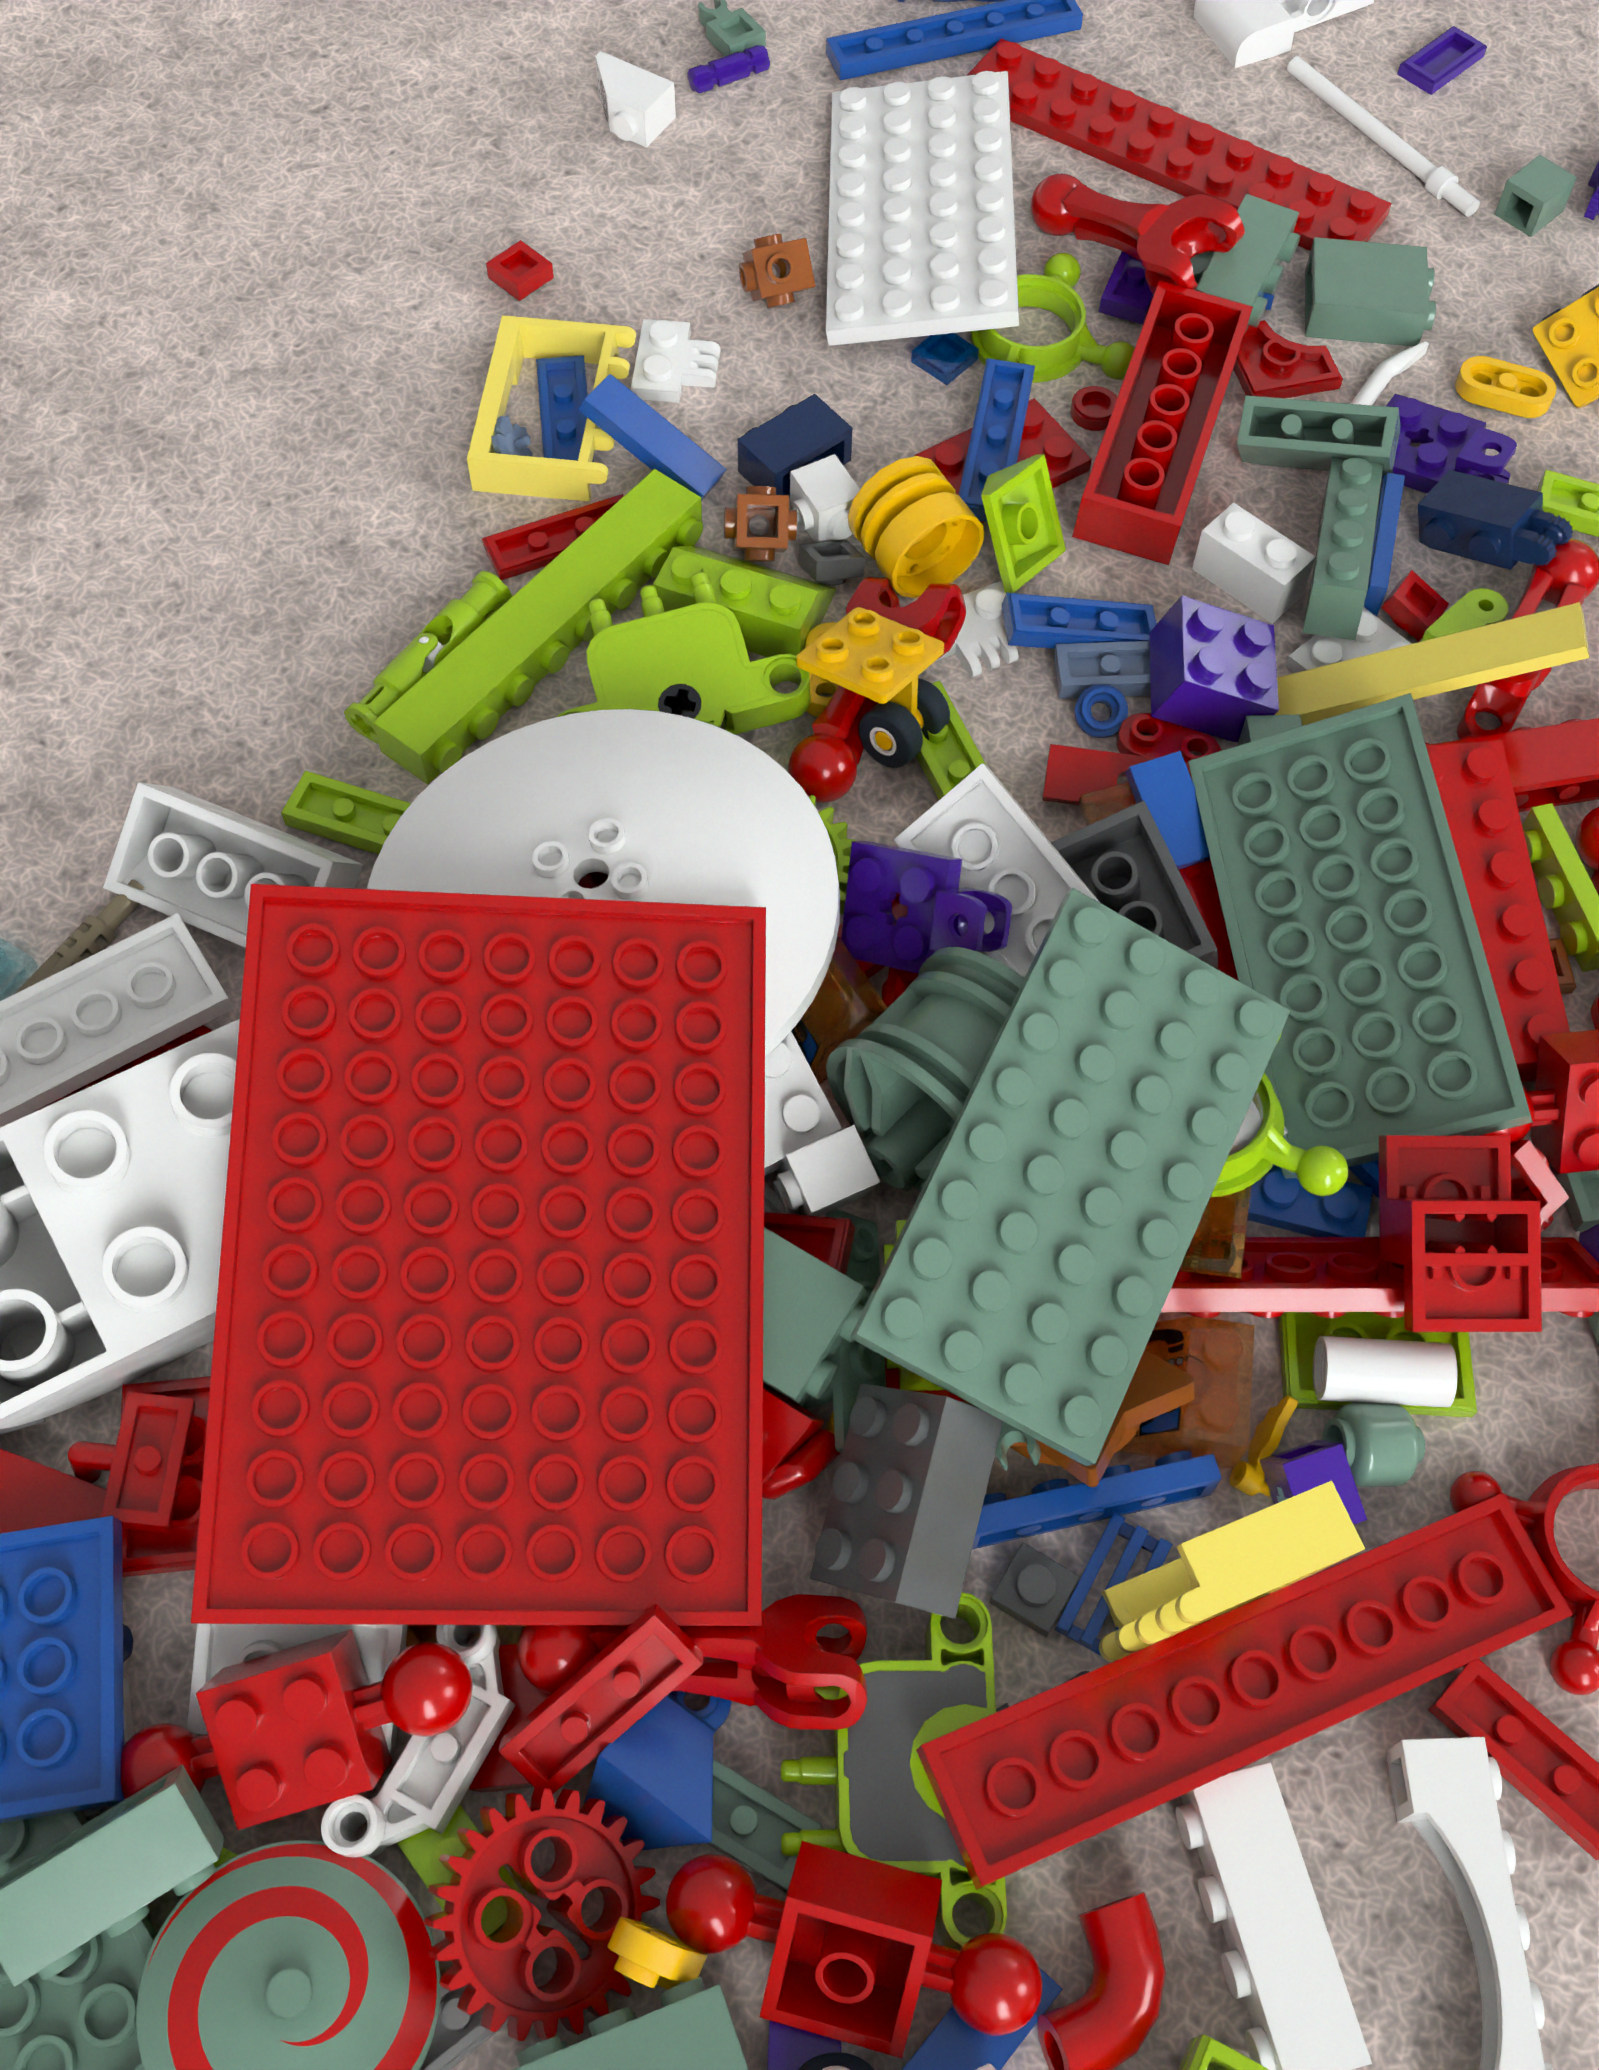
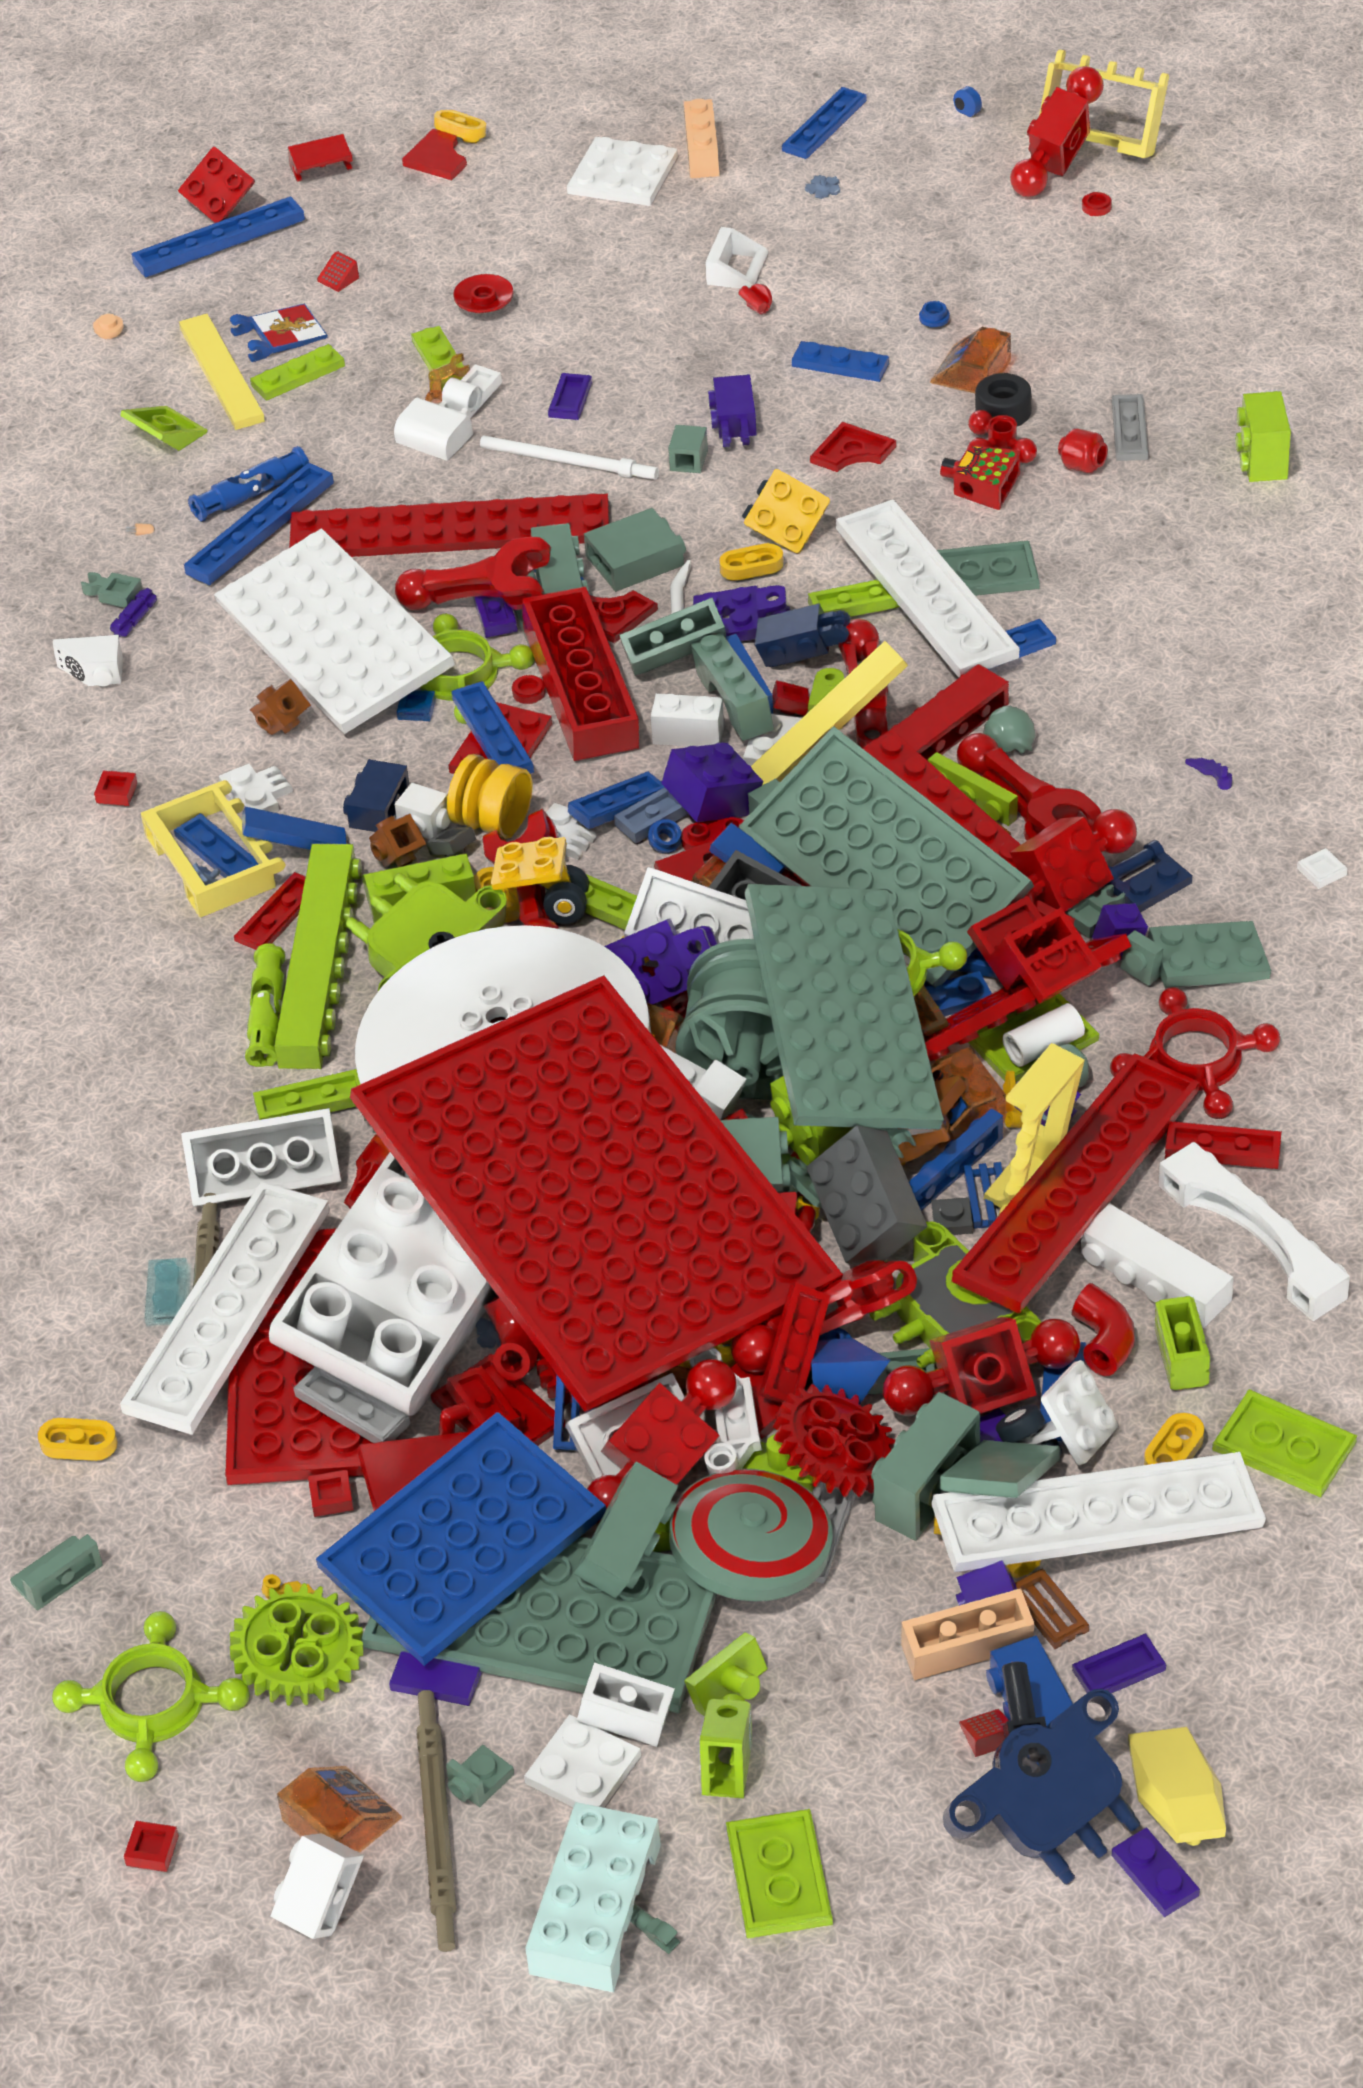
camera: 30 degrees left, 15 degrees down
yellow plate [607,1917,708,1990] -> none
lime slope [981,454,1066,593] -> none

